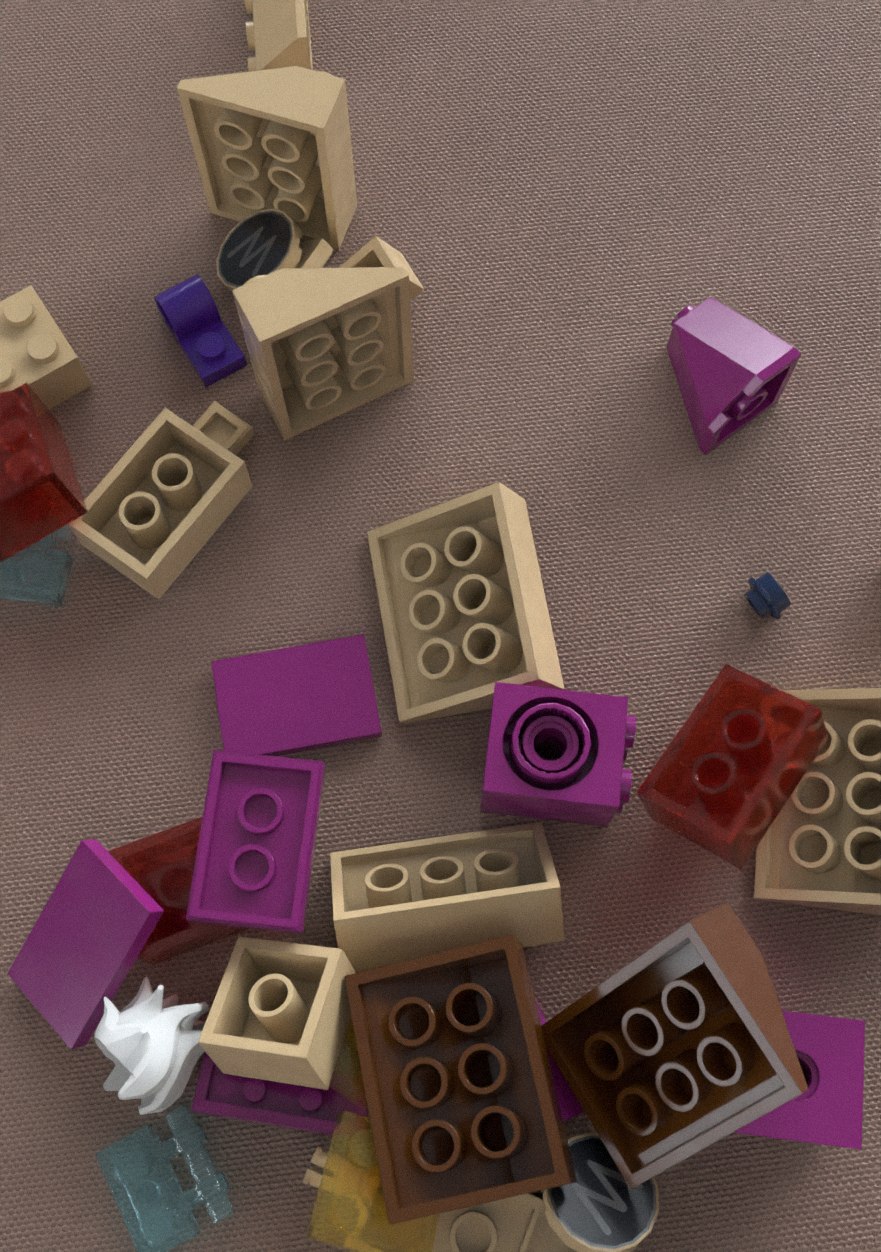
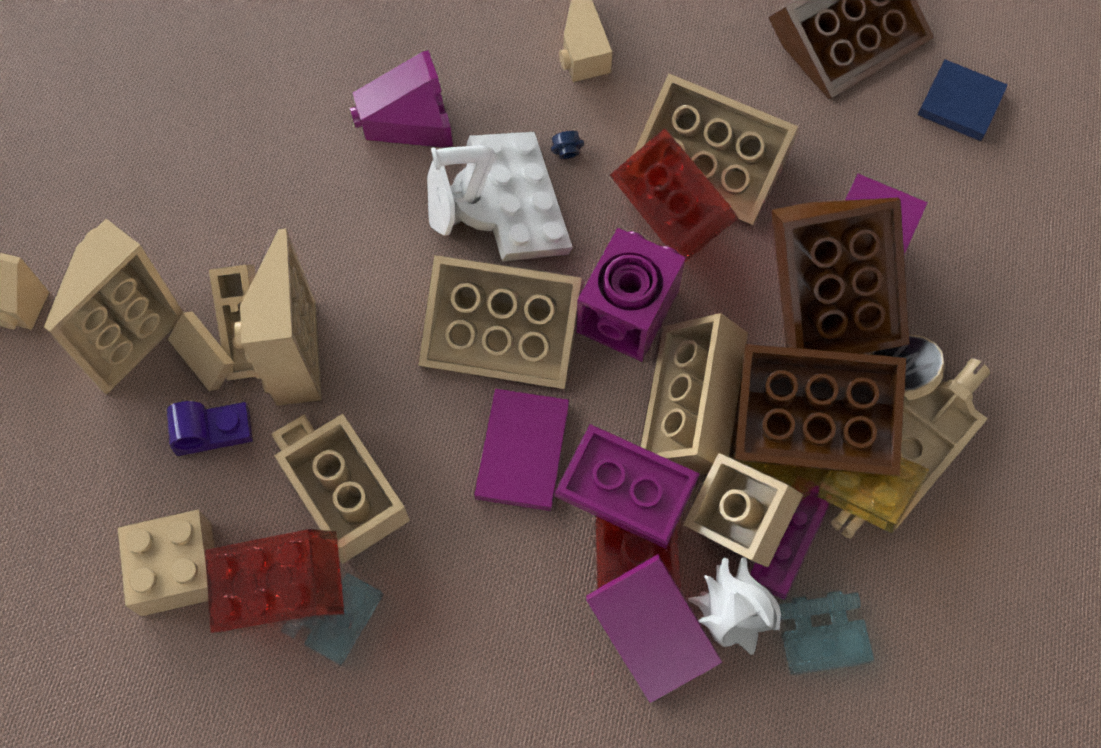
camera: 70 degrees left, 5 degrees down
black tile [216,208,303,292] -> none
none -> white plate [427,132,573,262]

